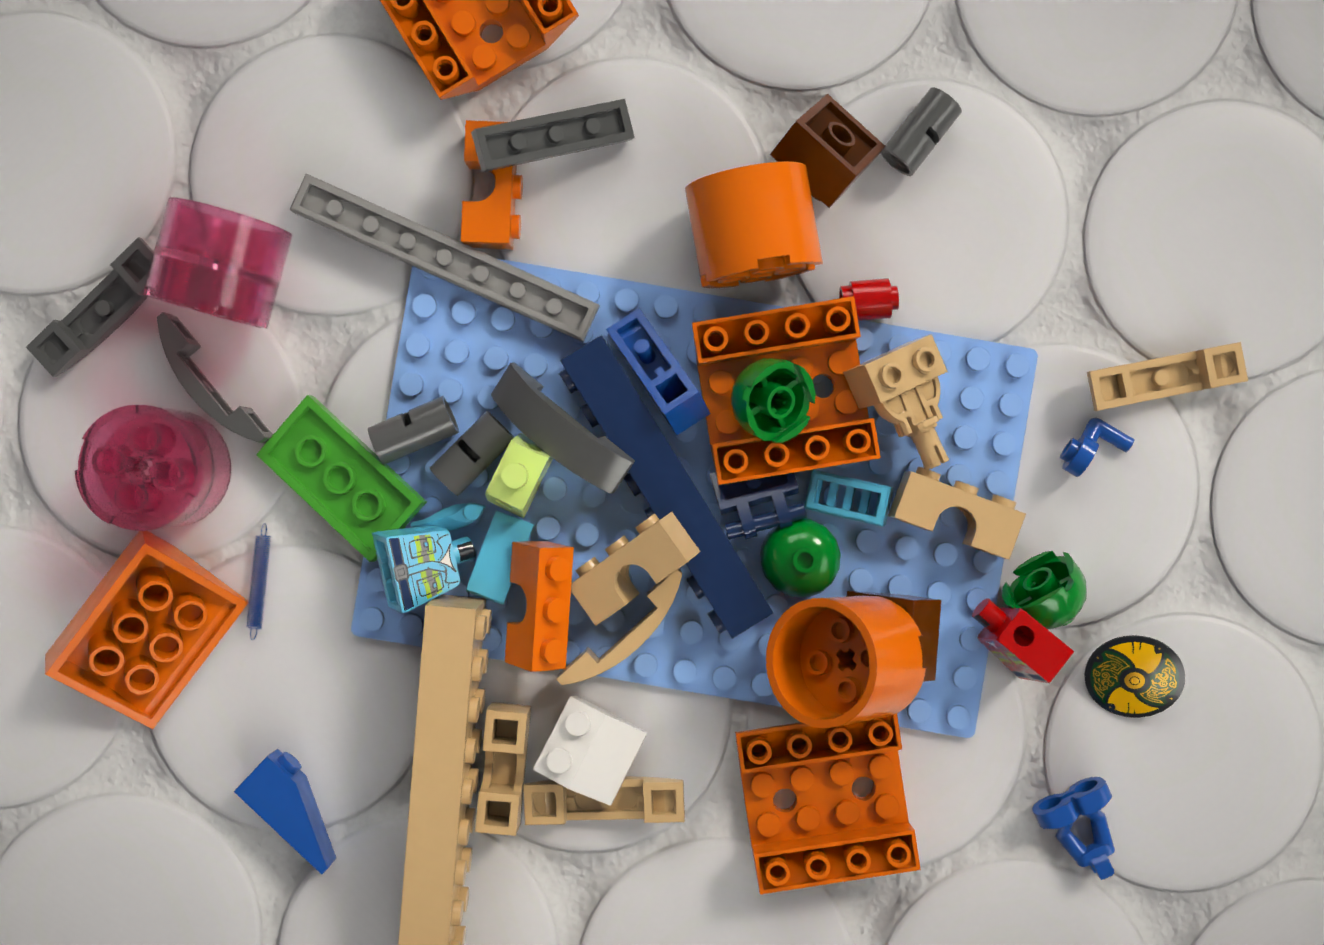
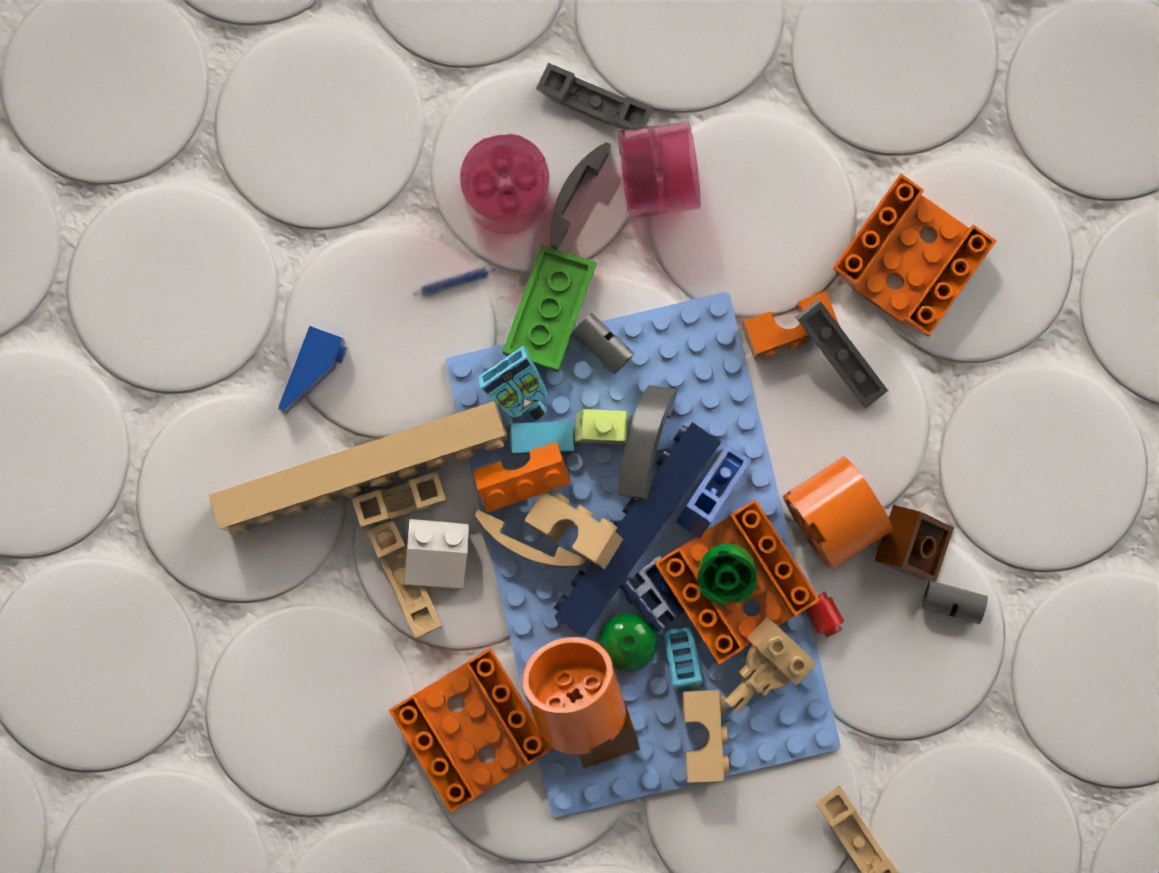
camera: 60 degrees right, 5 degrees down
orange slope [45,527,248,729] -> none
light grey tile [290,174,600,343] -> none
medium azure bar [411,503,486,531] -> none
dark grey pin [430,411,514,496] -> none
red torso [972,598,1074,684] -> none
green cylinder [1002,551,1087,629] -> none
blue plate [1060,418,1135,477] -> none

